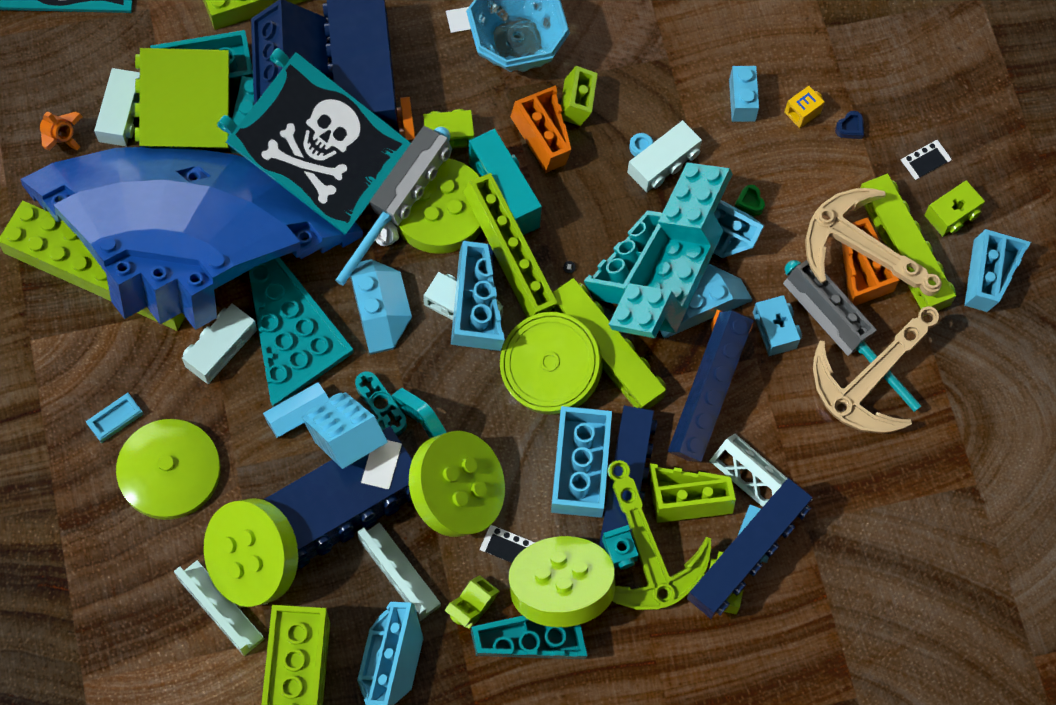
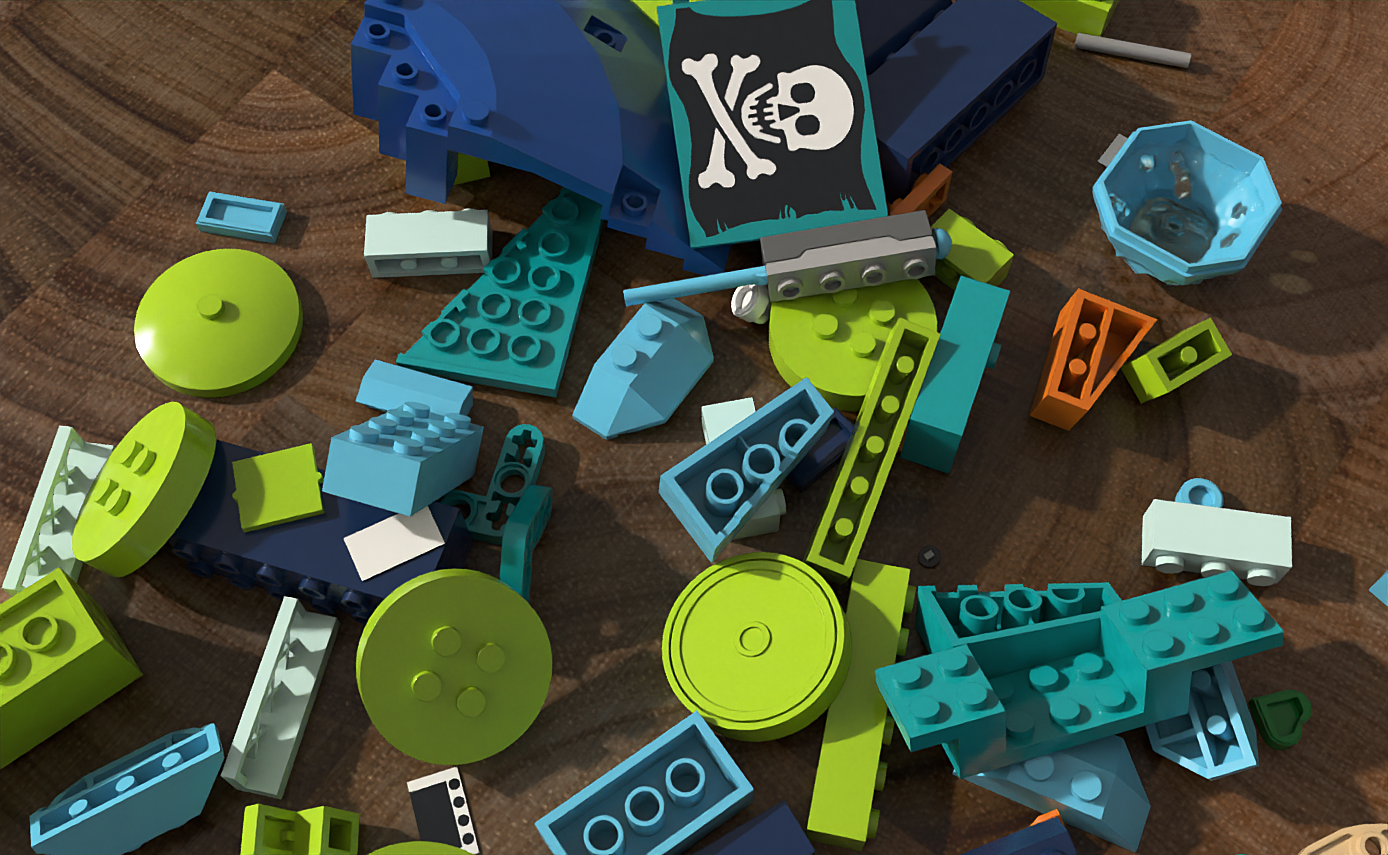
camera: 55 degrees right, 5 degrees down
none -> lime piece [232,443,325,533]

